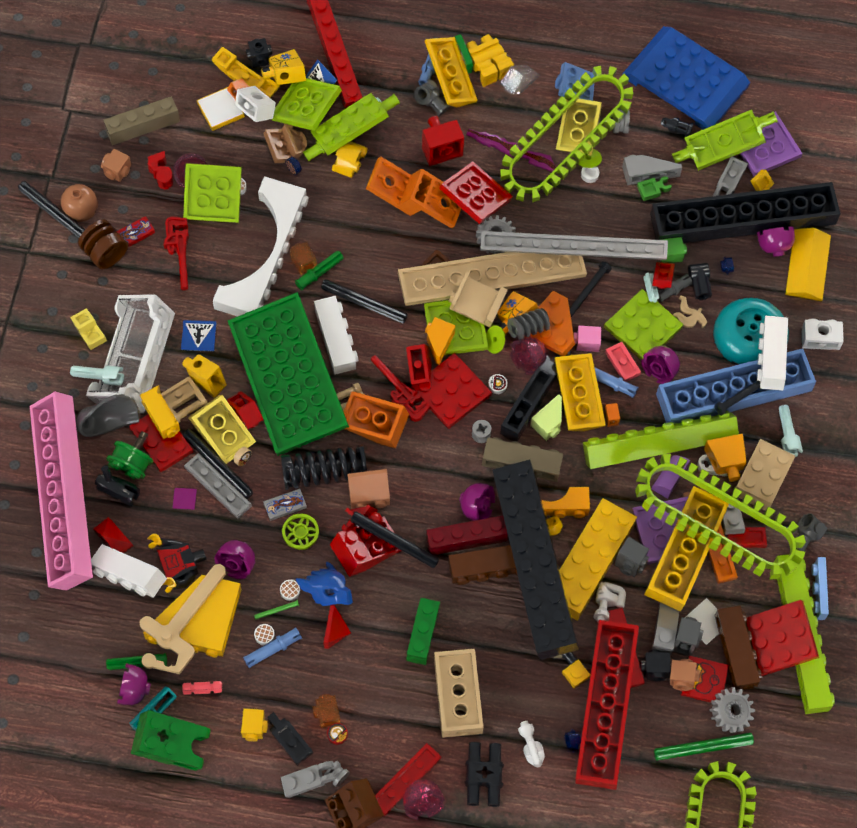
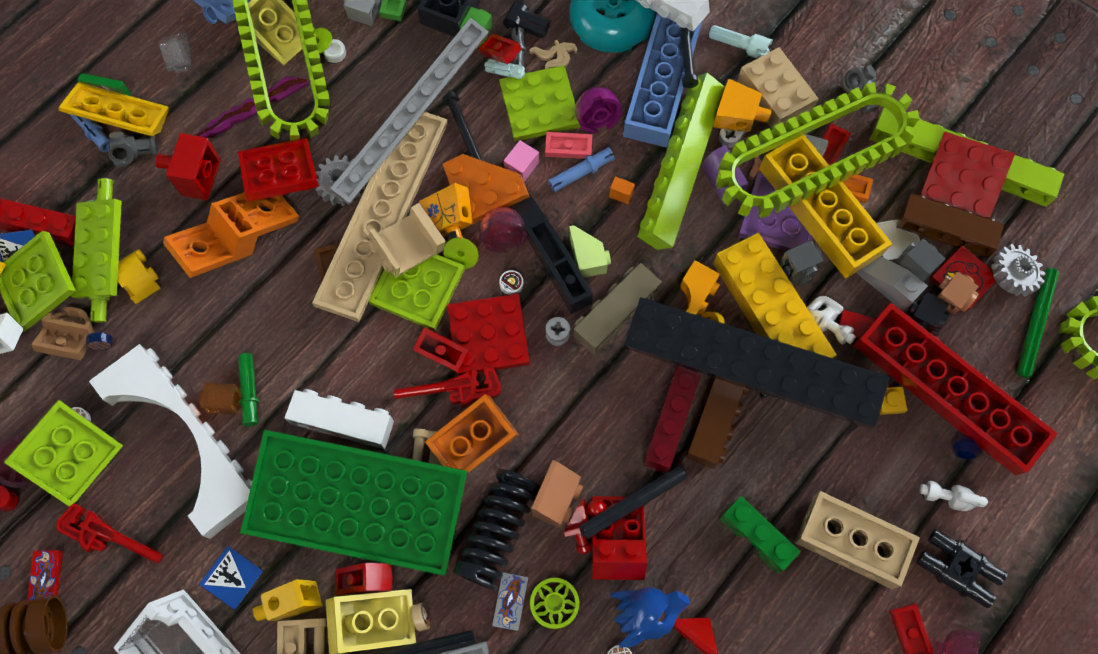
camera: 55 degrees left, 5 degrees up
black axle [321,279,408,324] -> none
light orange slope [425,317,456,365] -> none
magenta cylinder [459,483,496,521] -> none
yellow hips [466,34,514,87] -> none
dark grey piece [507,308,550,340] -> none
yellow slope [554,353,606,431] -> none
light blue plate [811,557,829,620] -> none

